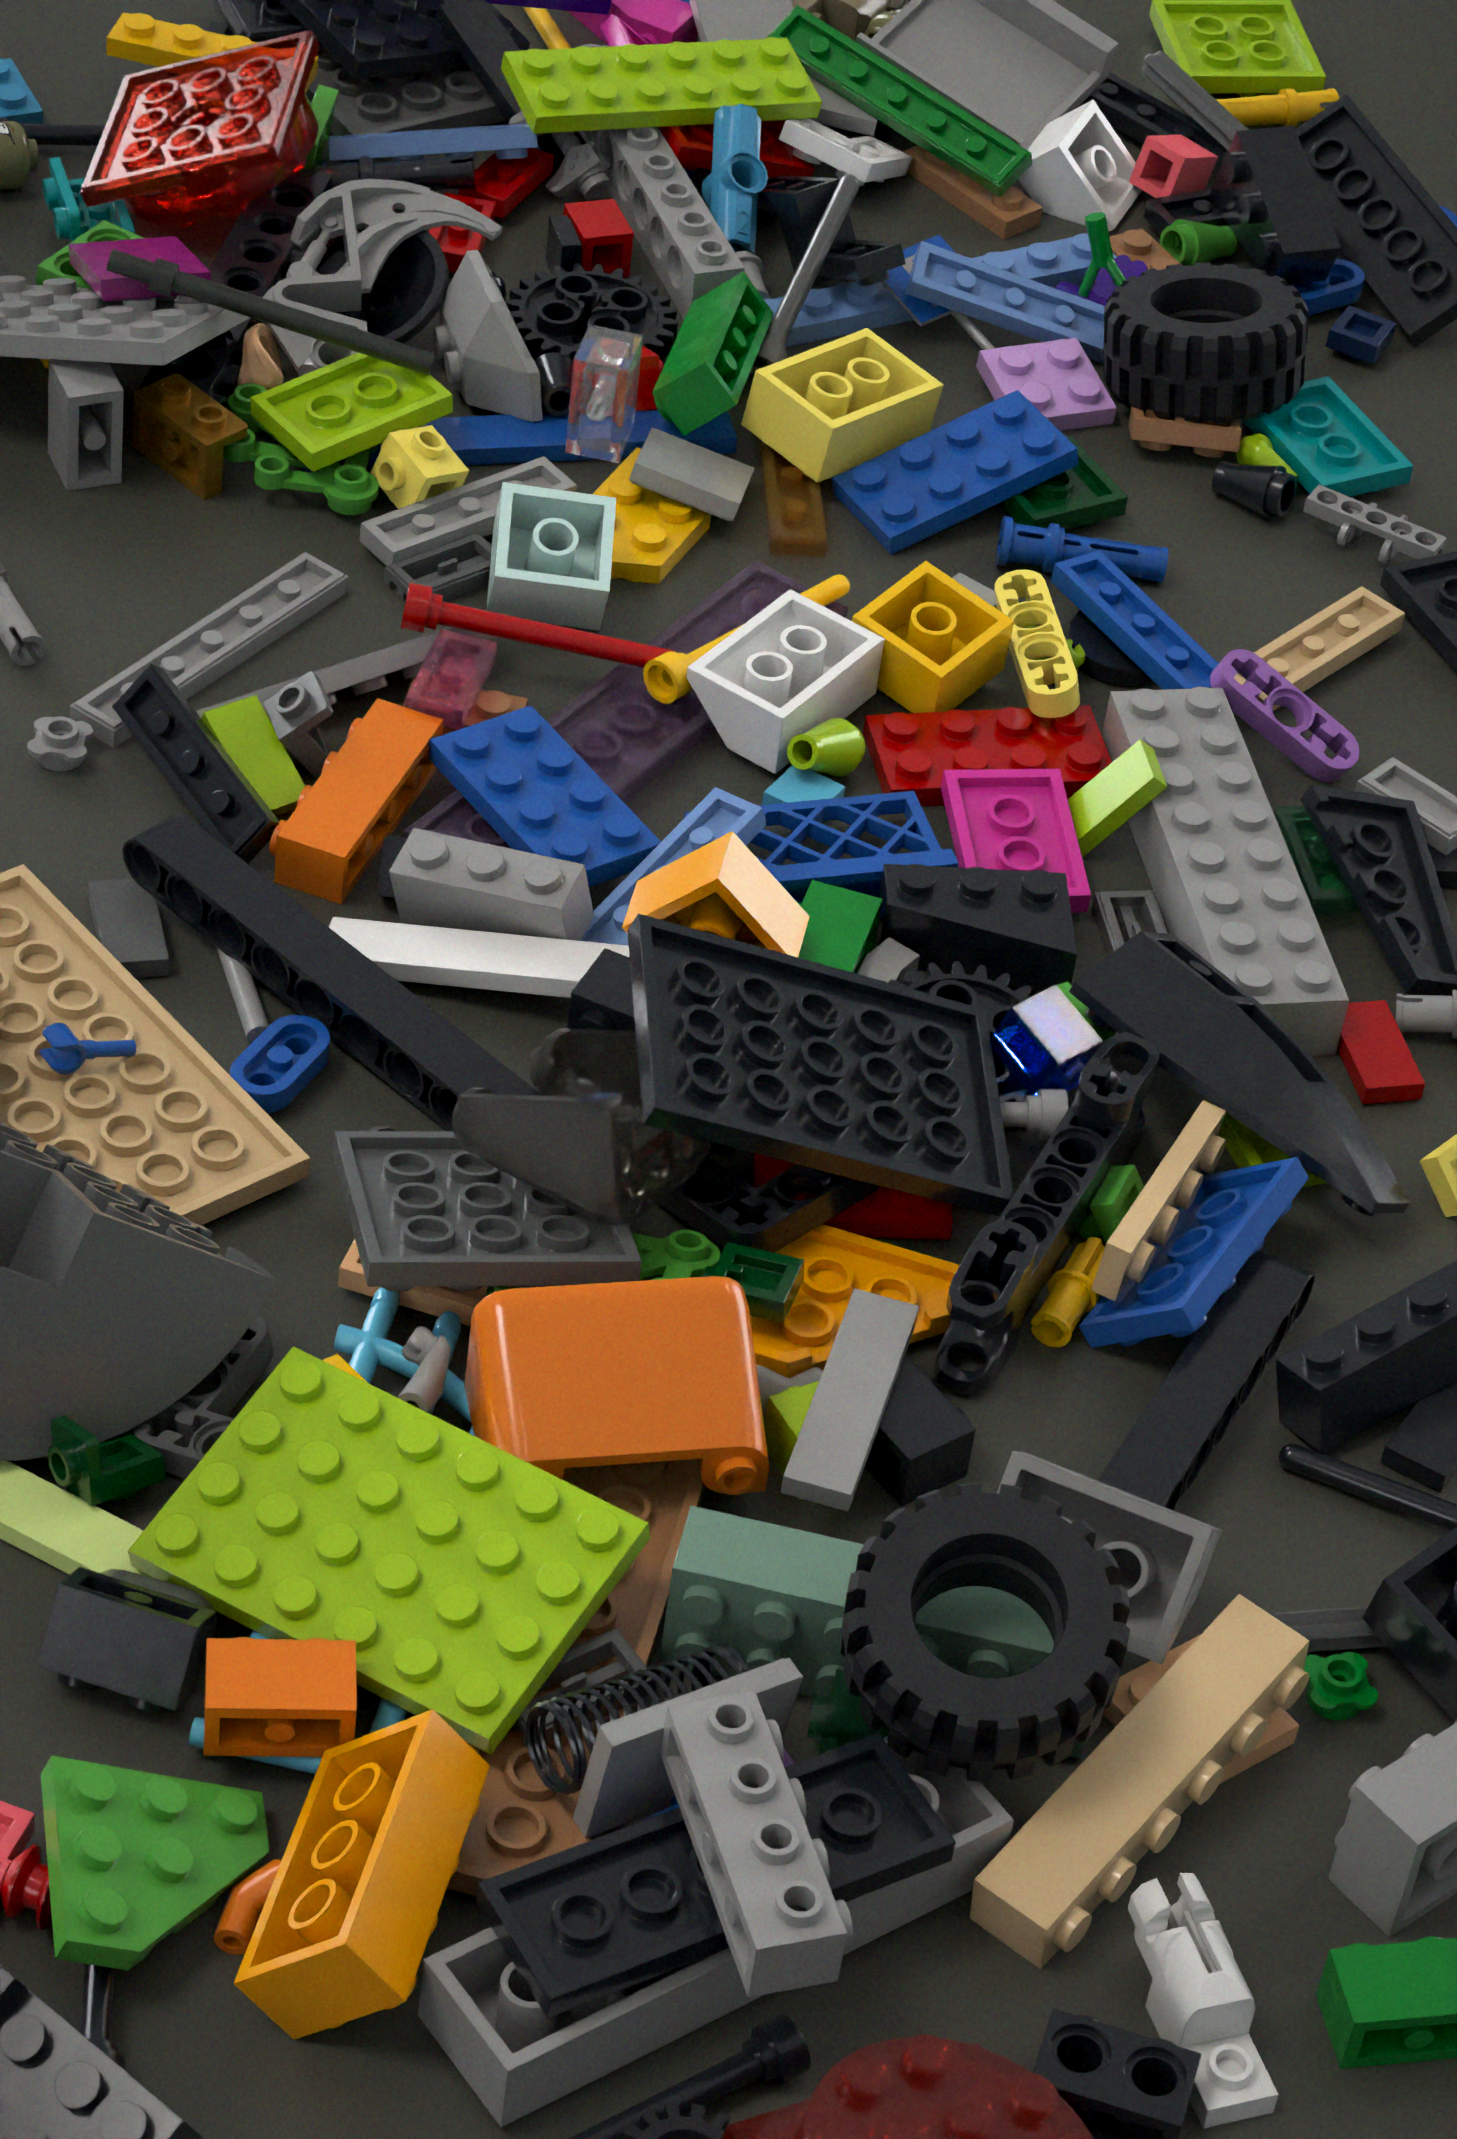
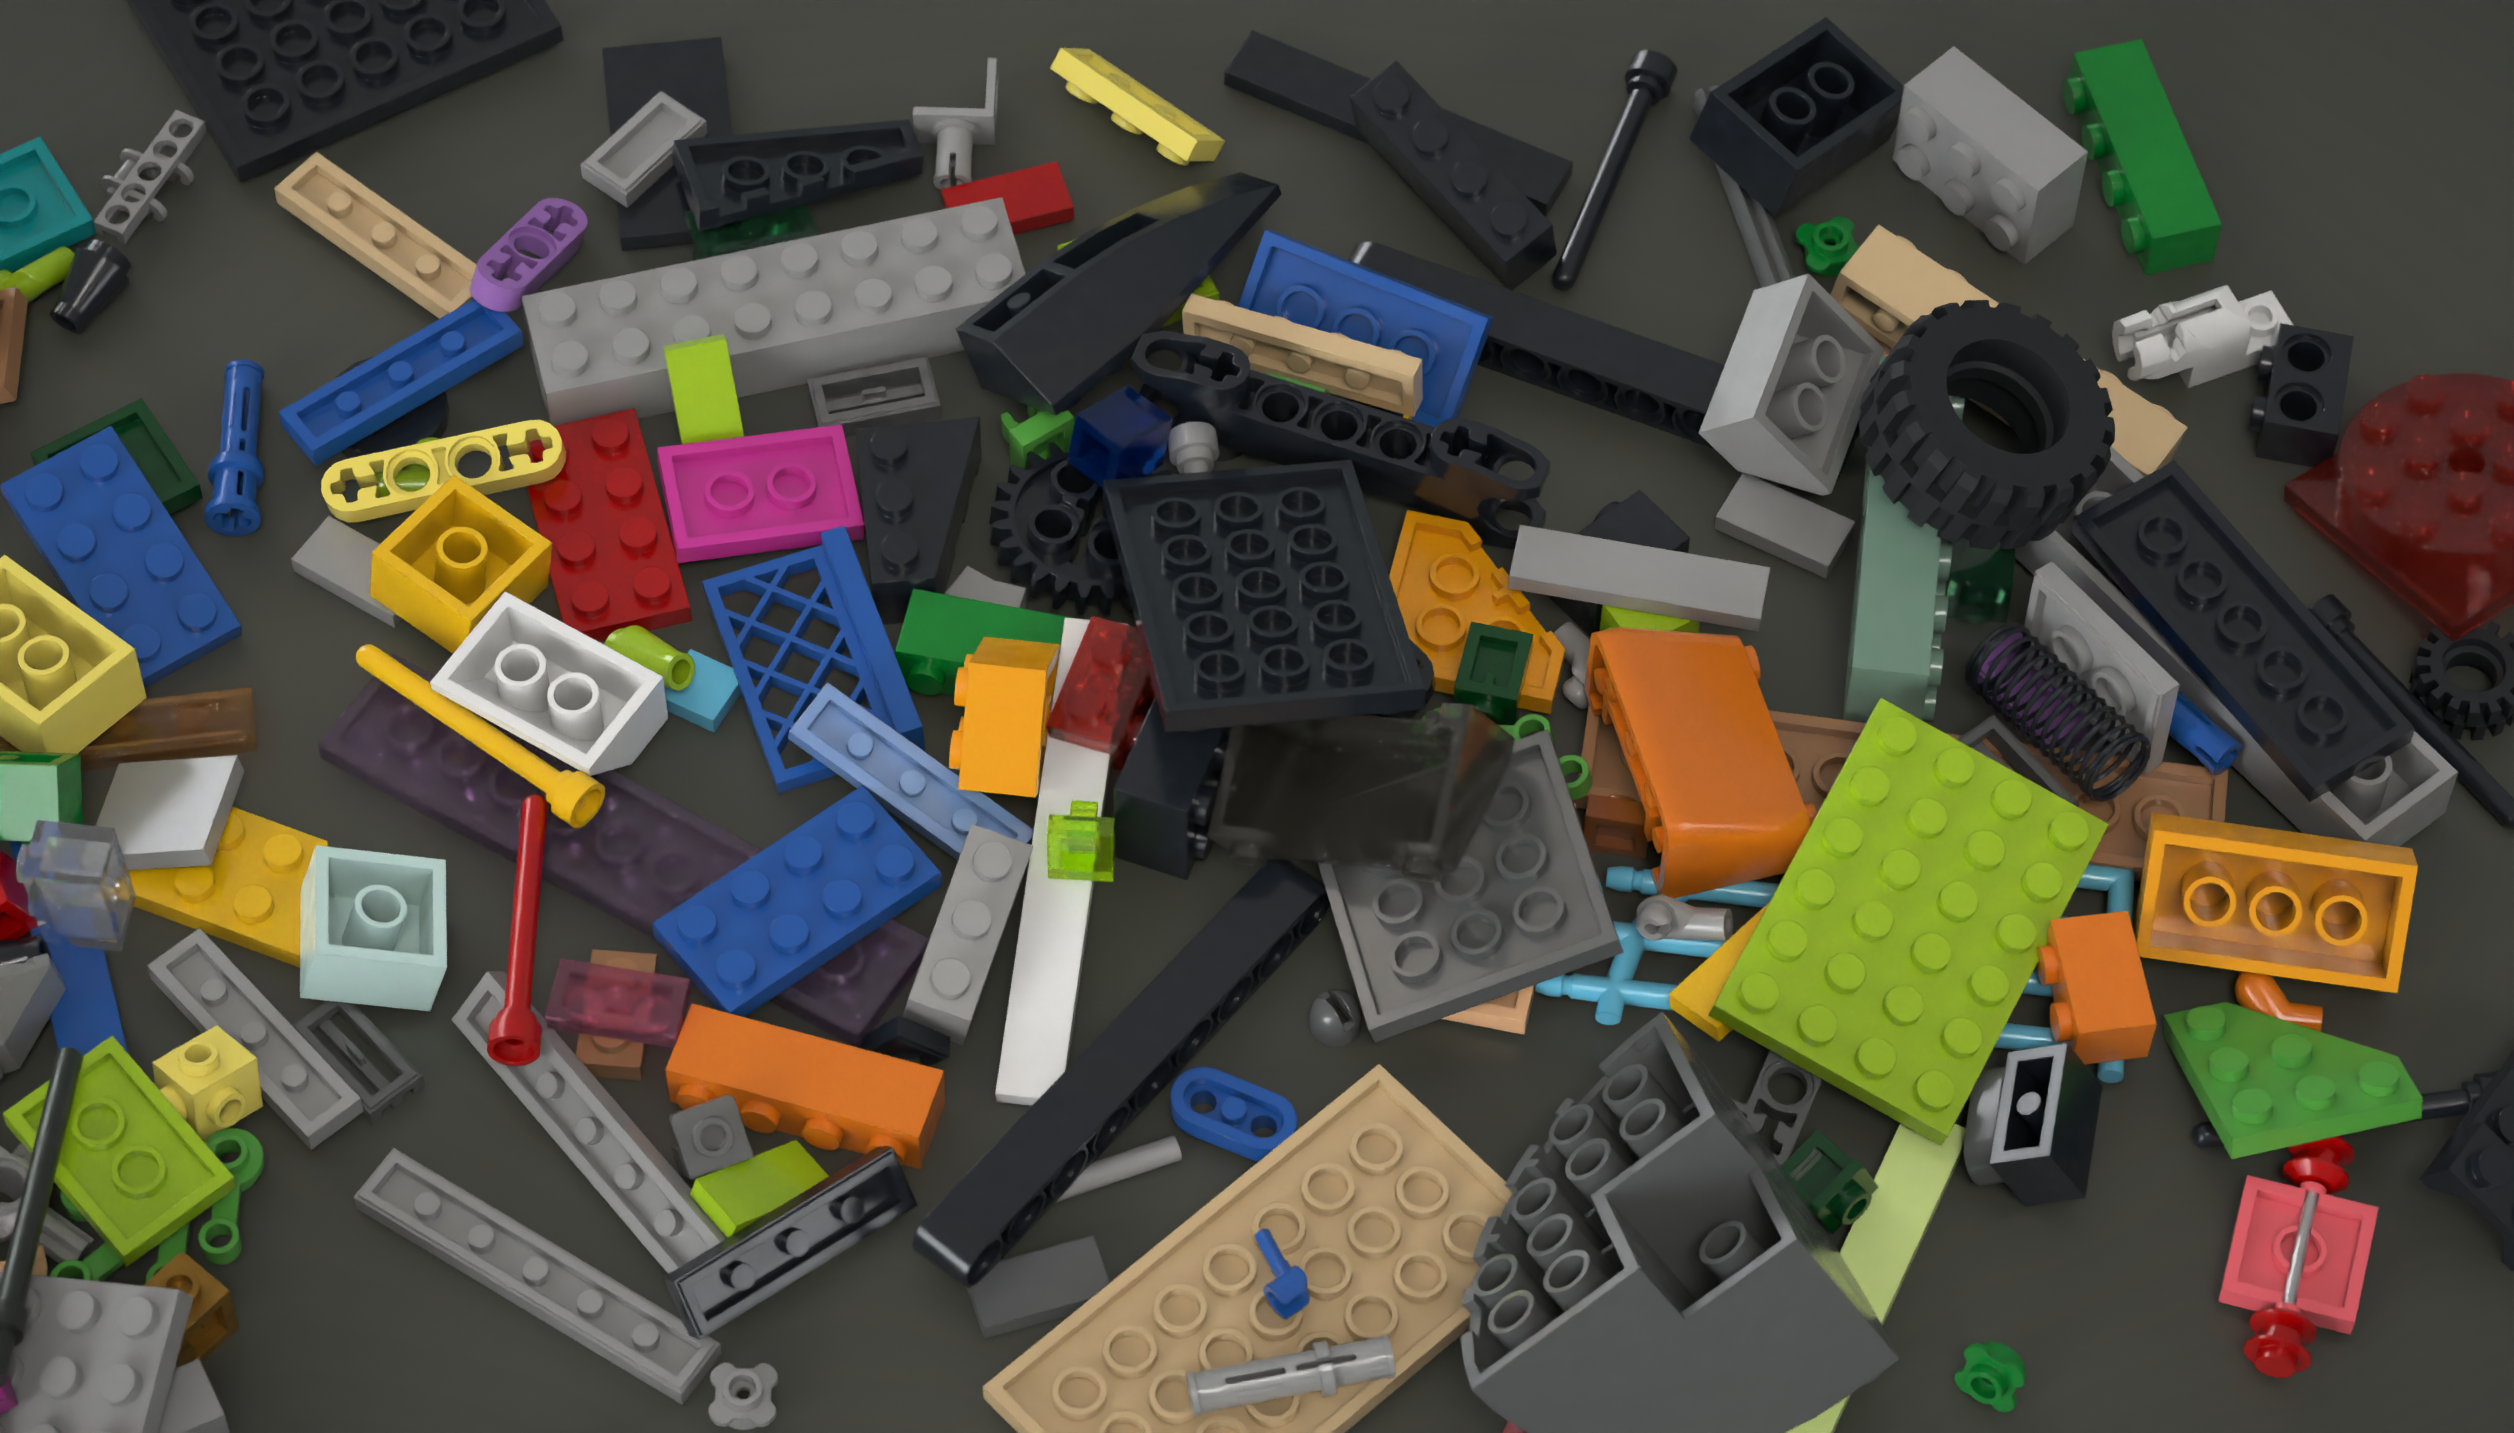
camera: 90 degrees left, 15 degrees up
light grey brick [660,1691,853,1998] -> none
none -> clear neon green tile [1047,800,1115,882]

